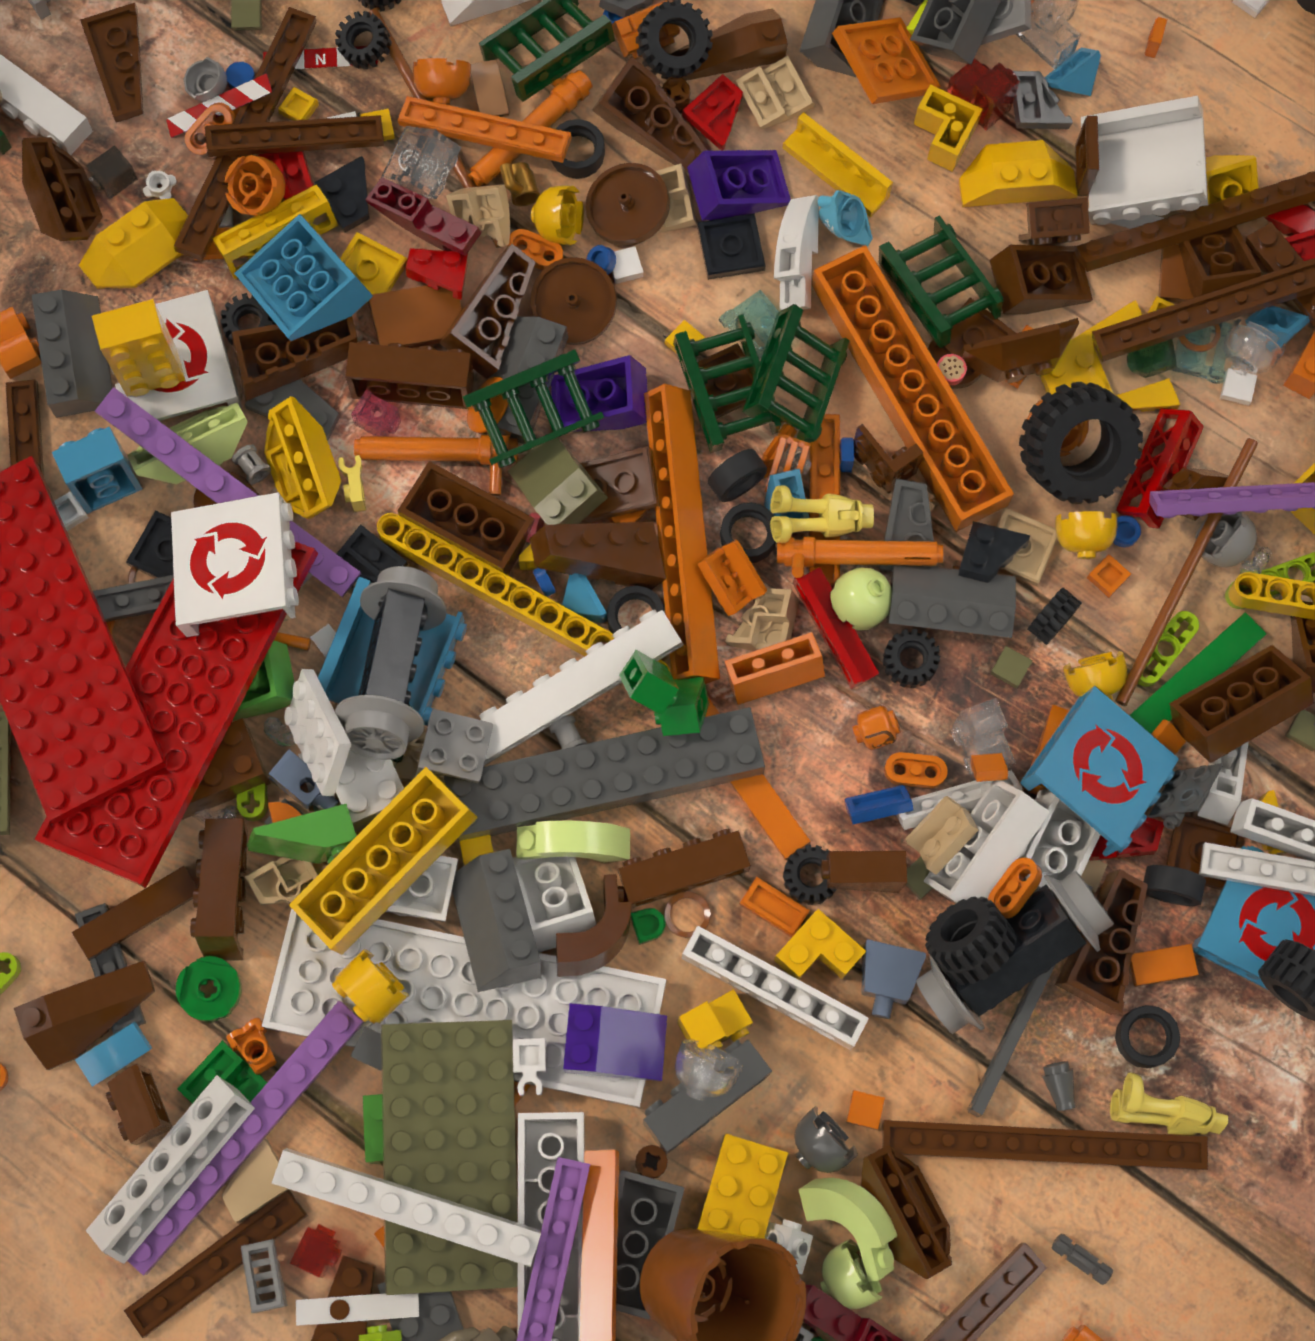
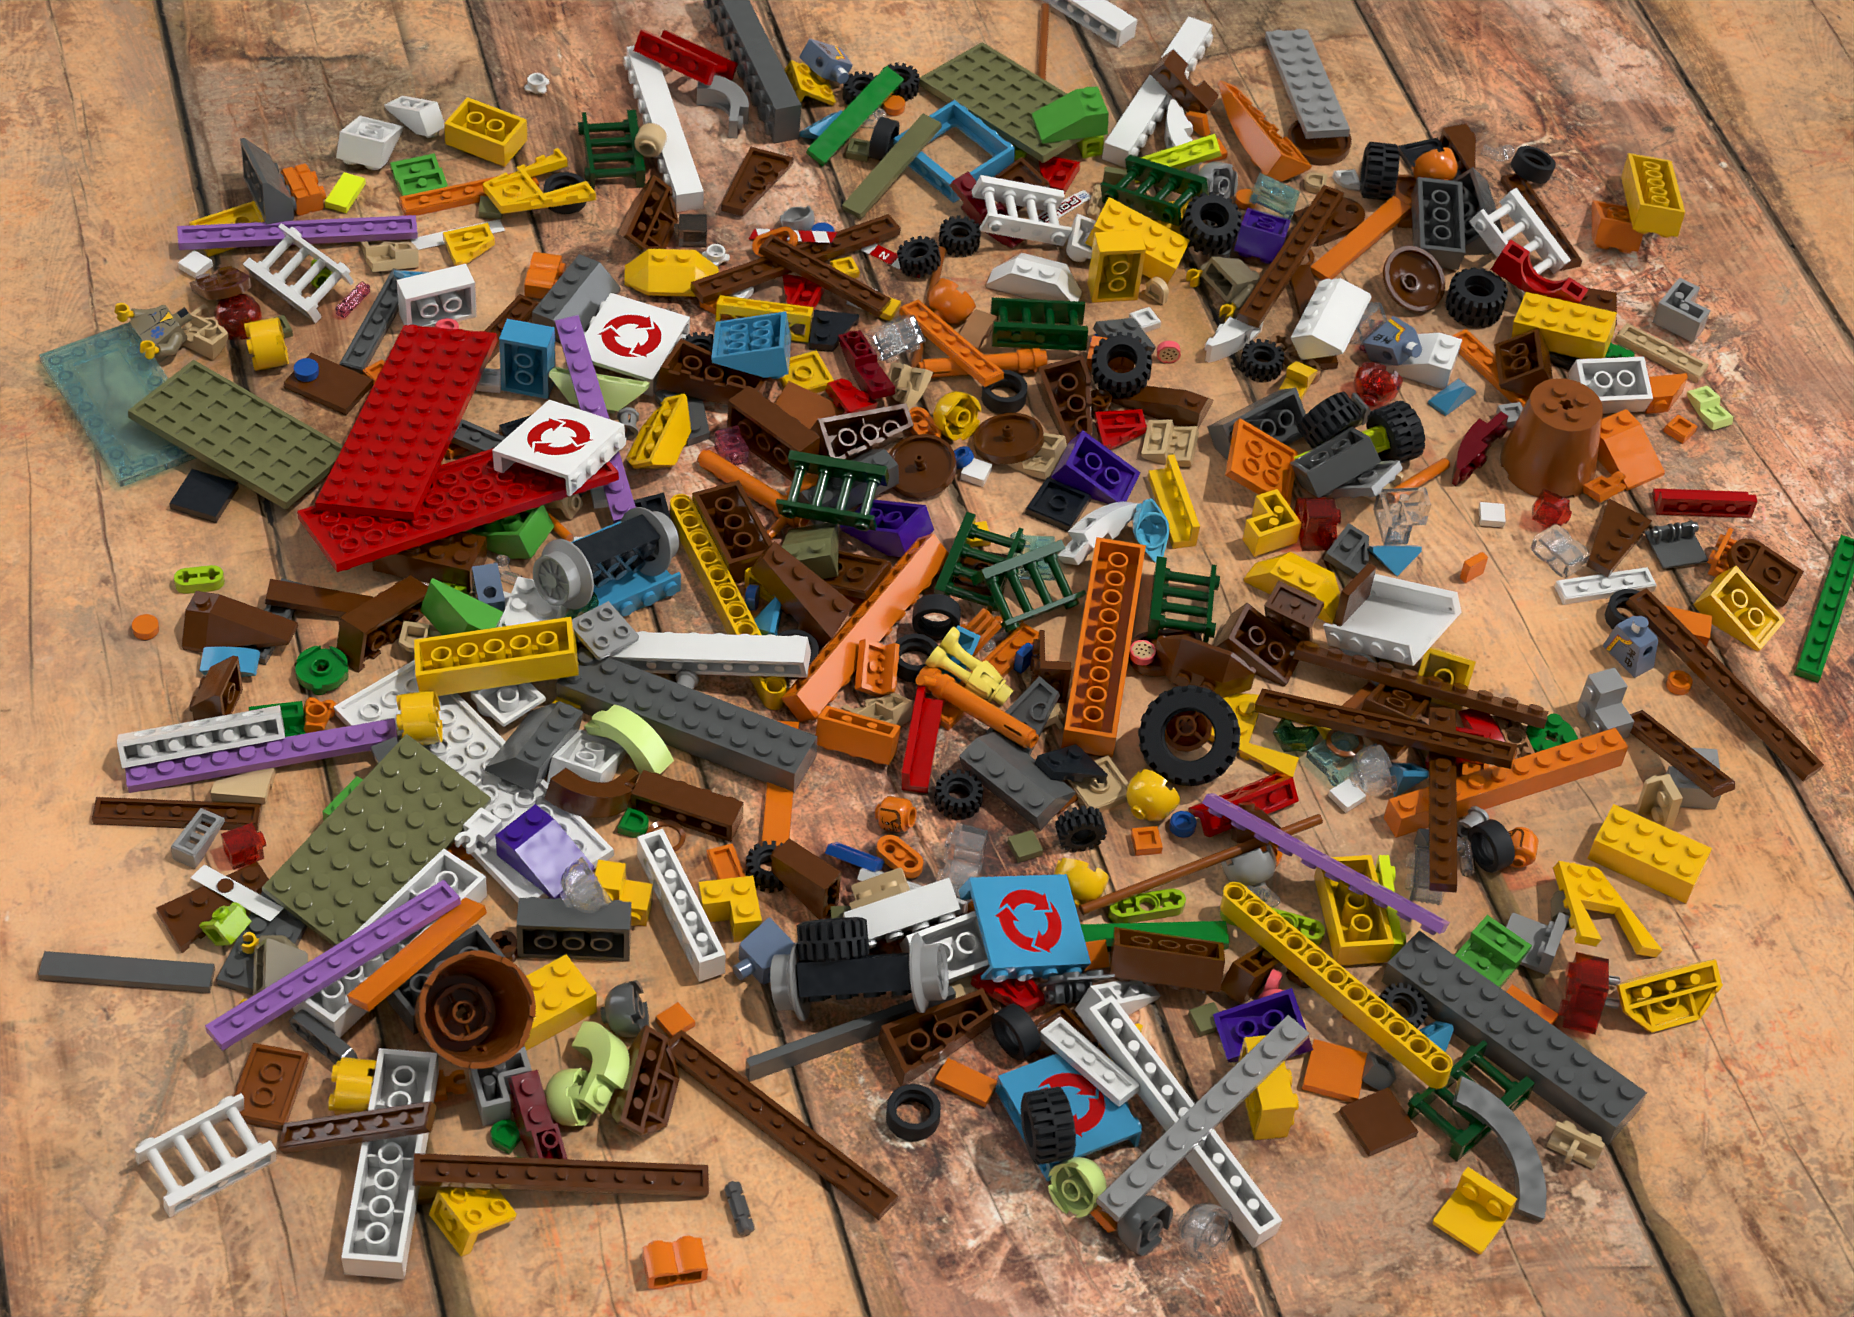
camera: 35 degrees right, 25 degrees down
yellow brick [92,299,185,397] -> none
orange cylinder [225,155,285,216] -> none
white brick [272,1148,541,1267] -> none
white plate [284,669,351,796] -> none
light yellow plate [338,455,366,512] -> none
pearl gold piece [500,162,540,207] -> none
green brick [619,650,679,715] -> none
green brick [654,677,709,736] -> none
white brick [764,1219,813,1274] -> none
yellowish green cylinder [830,568,892,630] -> none
orange tile [971,753,1008,782] -> none
orange plate [988,858,1042,918] -> none
dark grey cone [1042,1061,1076,1111] -> none
light yellow piece [1110,1072,1228,1136] -> none

